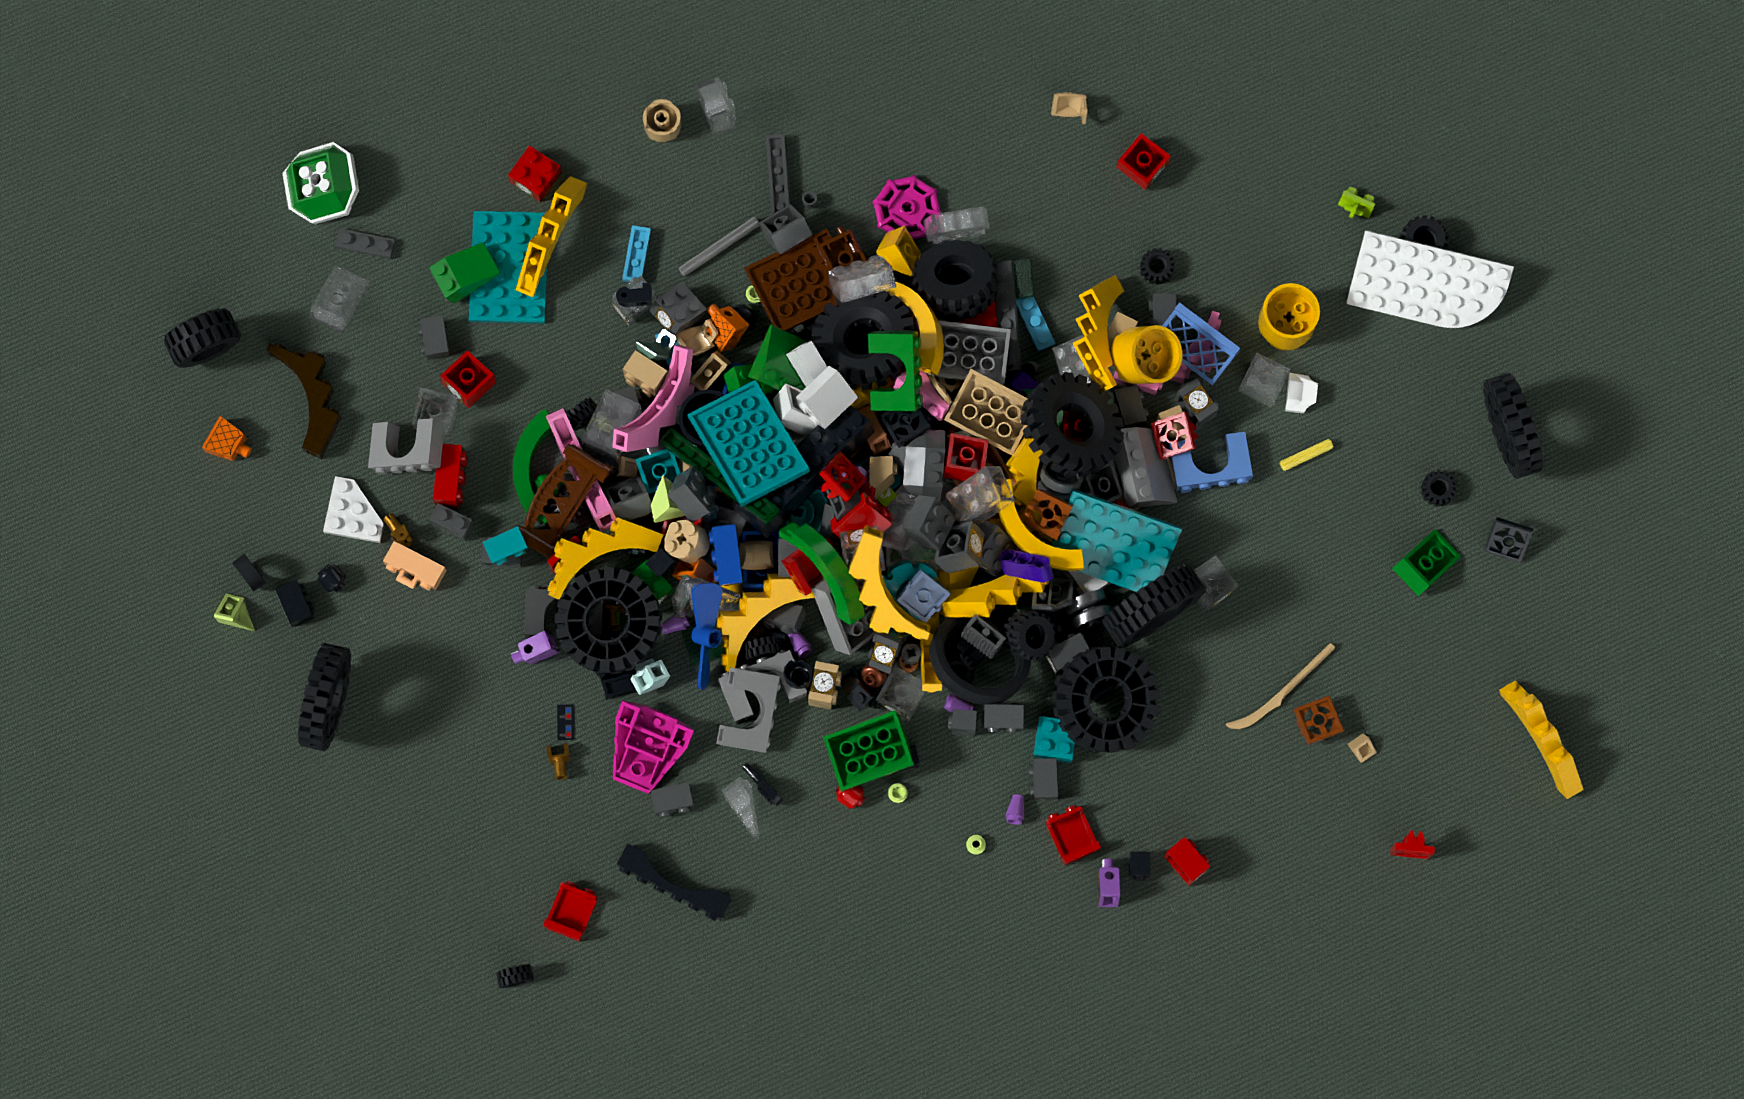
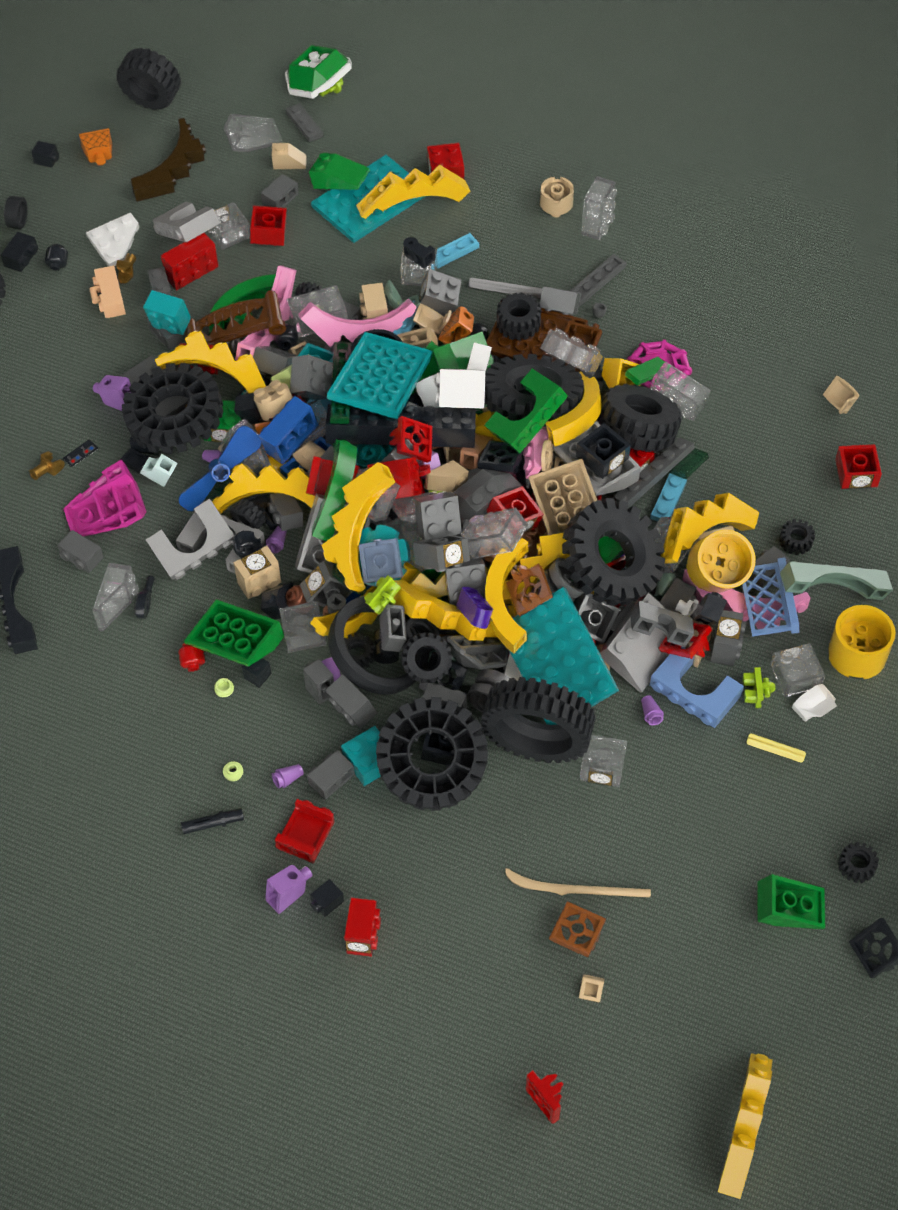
camera: 50 degrees right, 20 degrees down
none -> black brick [31,141,59,168]
none -> black pin [181,808,244,835]
none -> tan slope [272,143,306,169]
none -> lime hips [364,575,401,615]
none -> black tyre [497,293,541,340]
none -> black brick [576,423,631,479]
none -> green tile [625,357,671,386]
none -> dark grey arch [630,601,694,647]
none -> medium lavender cone [641,695,664,726]
none -> white piece [675,599,699,617]
none -> black slope [691,592,727,626]
none -> lime hips [742,667,775,708]
none -> sand green arch [780,561,893,600]

